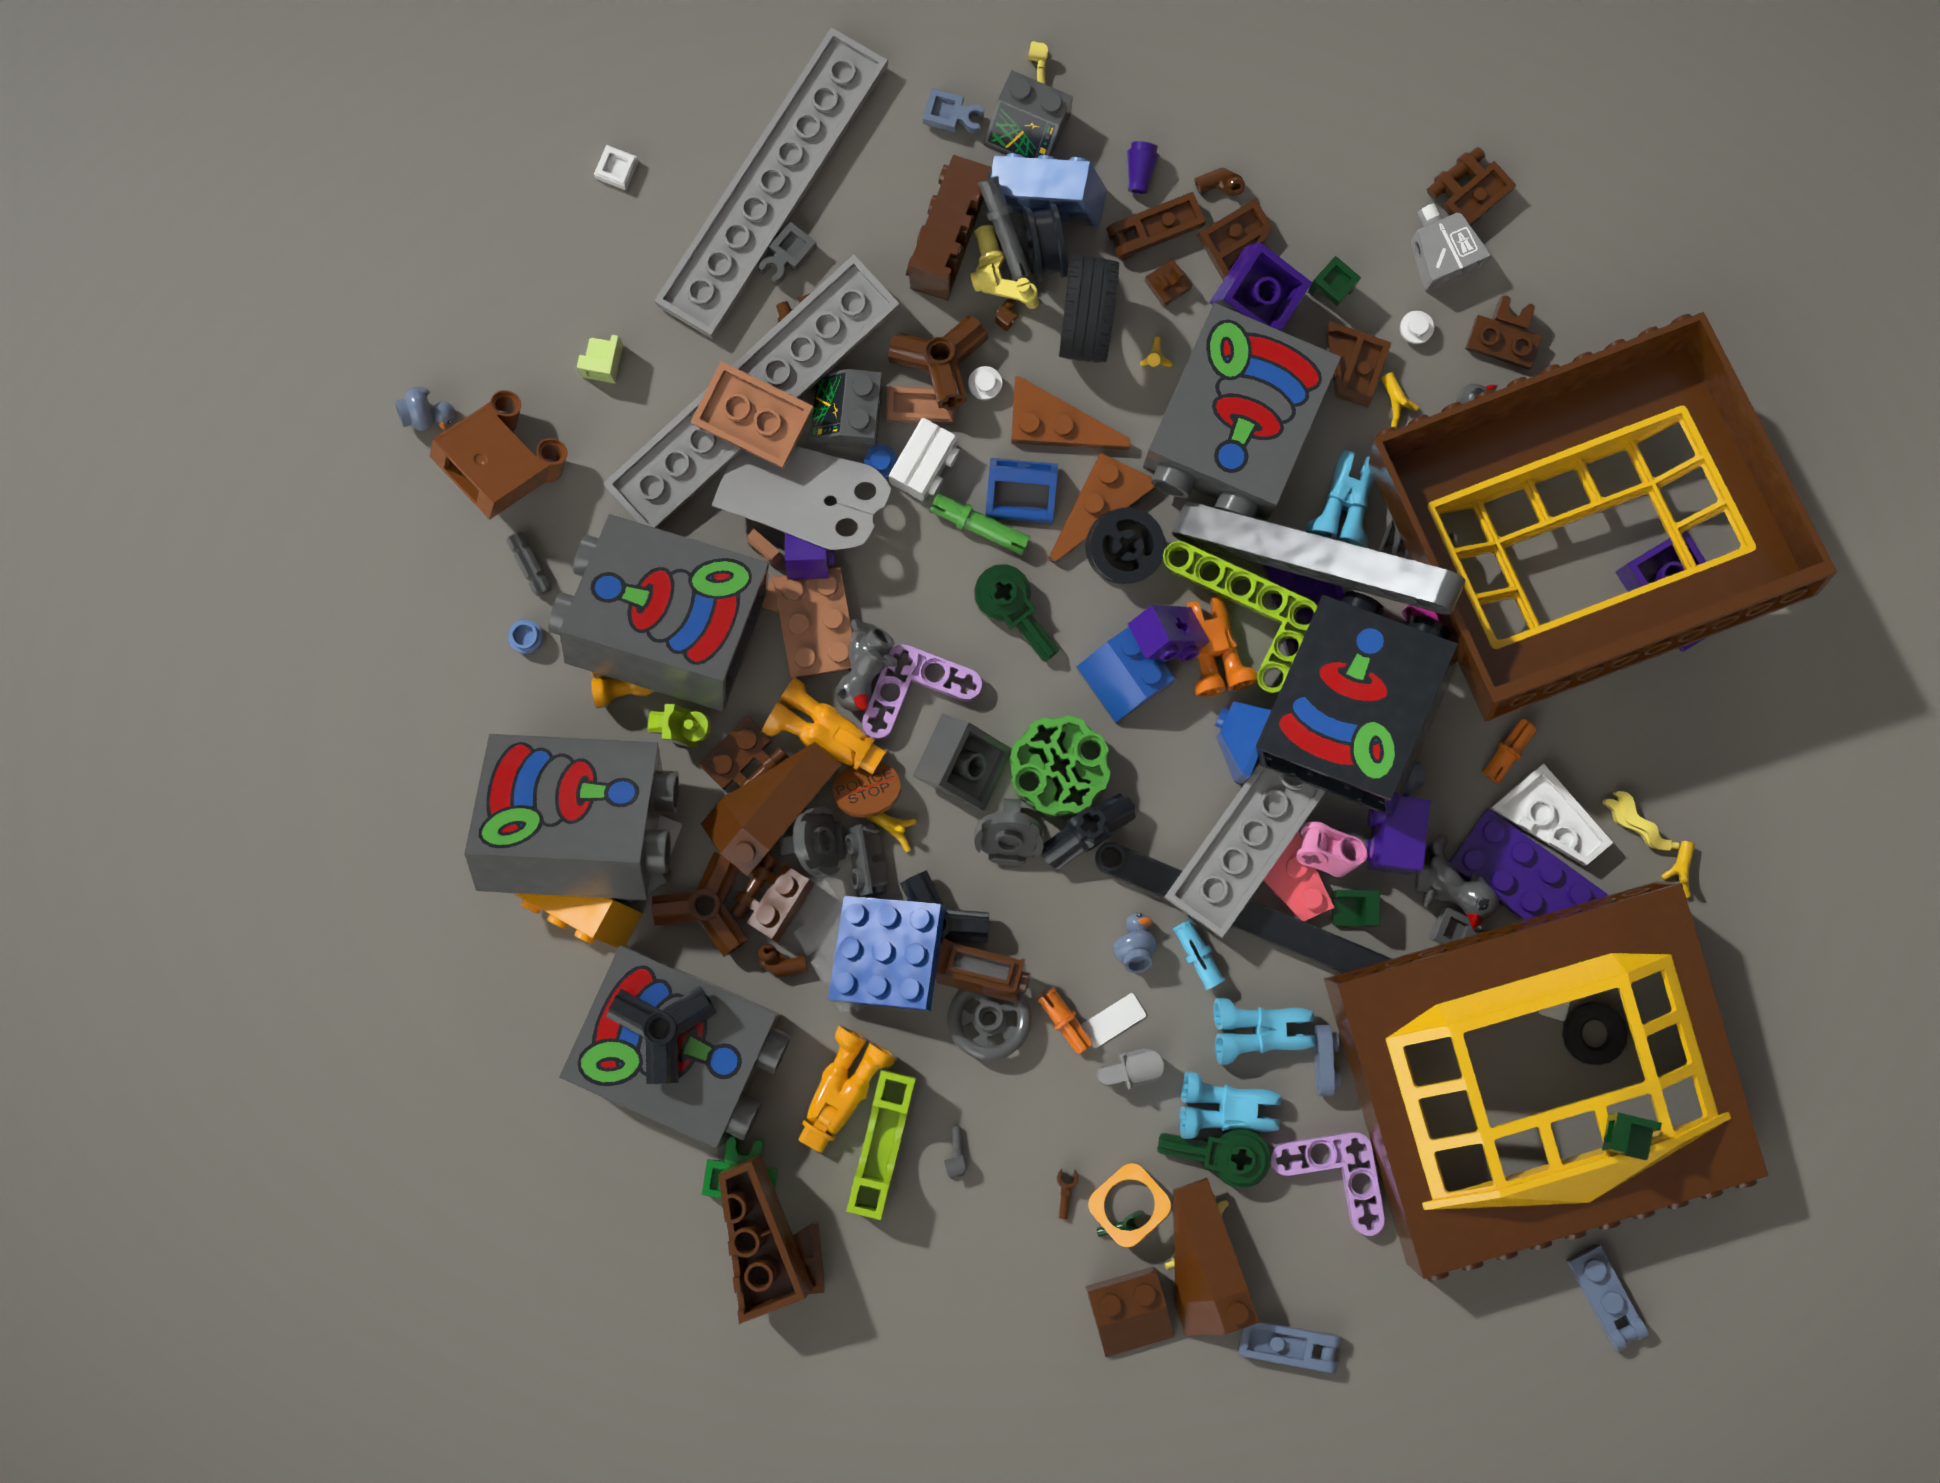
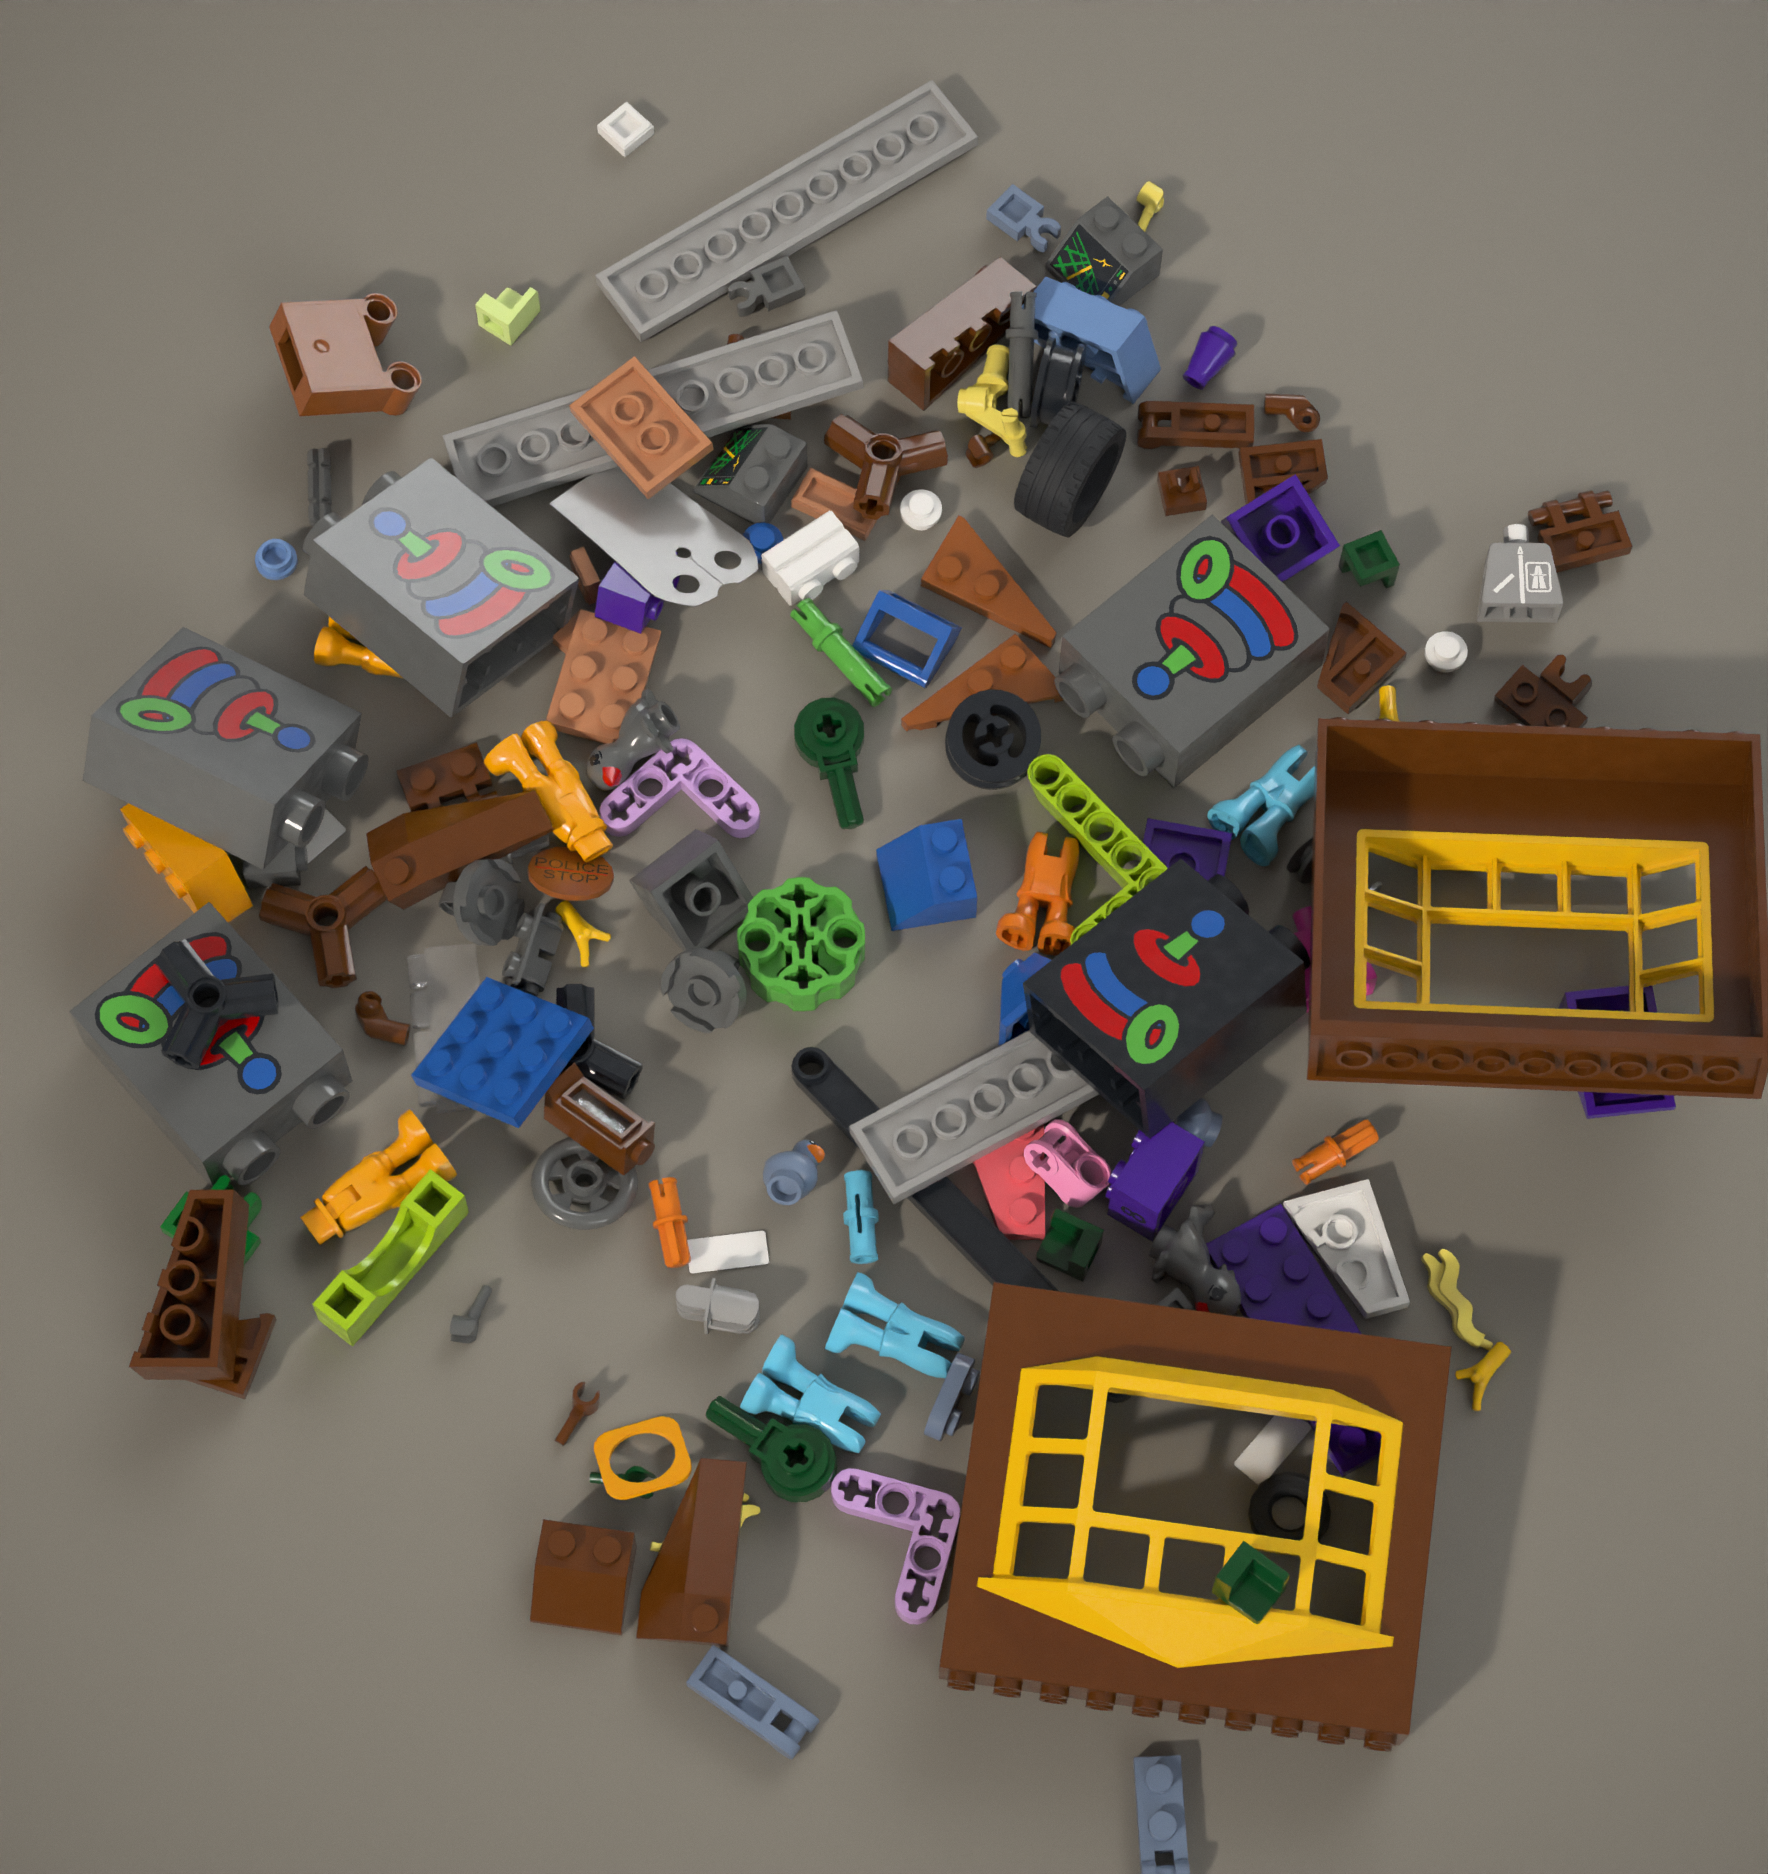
camera: 25 degrees right, 15 degrees down
sand blue animal [395,387,456,431] -> none
lime hips [648,704,711,748] -> none
reddish brown plate [730,854,815,942] -> none
black piece [1042,793,1136,870] -> none
dark purple brick [1128,605,1209,662] -> none
yellow bar [1140,336,1173,367] -> none
beam [1172,501,1466,615] -> none

